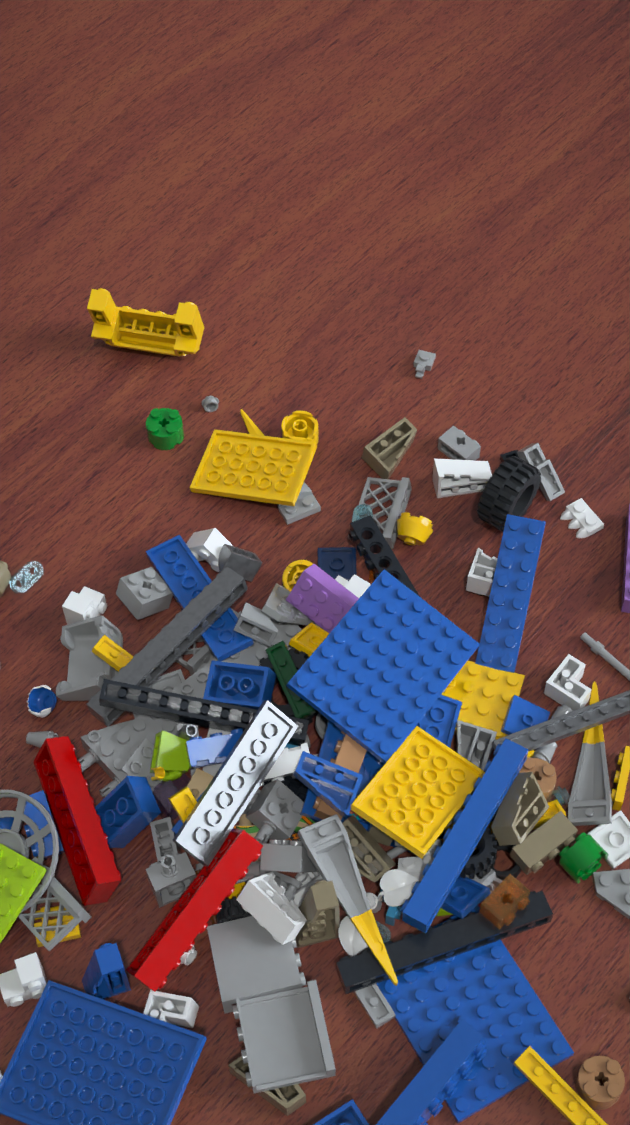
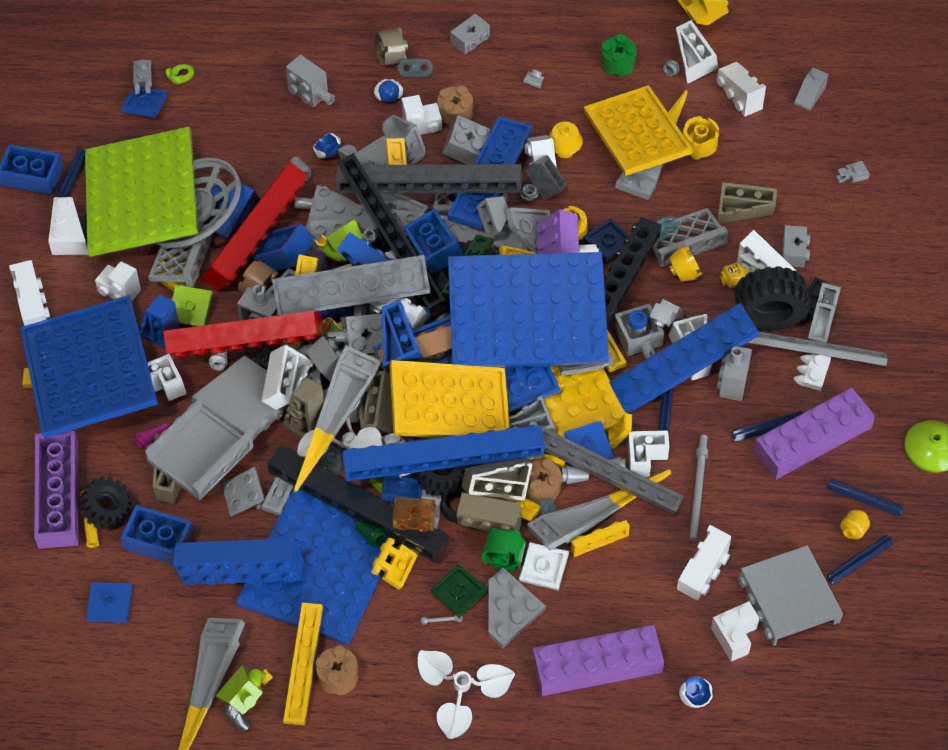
camera: 50 degrees right, 0 degrees up
none -> dark pink cone [135,423,169,450]
none -> lime plate [172,285,213,327]
none -> light grey hinge [222,467,265,518]
none -> medium nougat brick [238,260,279,294]
none -> dark green cone [355,520,385,546]
none -> yellow plate [371,538,418,590]
none -> blue hair [374,79,403,102]
none -> light grey hinge [420,615,463,625]
none -> dark green plate [430,564,487,618]
none -> medium nougat brick [438,86,473,127]
none -> light grey brick [450,14,490,54]
none -> light grey plate [523,69,544,89]
none -> yellow cone [548,122,583,158]
none -> yellow plate [608,413,632,449]
none -> light grey brick [613,304,664,359]
none -> blue tile [628,310,647,330]
none -> light grey slope [650,299,685,328]
none -> dark blue axle [658,388,673,433]
none -> white wedge [676,20,718,84]
none -> white wedge [717,62,766,117]
none -> light grey brick [717,346,752,401]
none -> yellow head [720,262,749,289]
none -> dark blue axle [731,411,803,441]
none -> light grey tile [748,331,887,366]
none -> light grey slope [794,67,828,111]

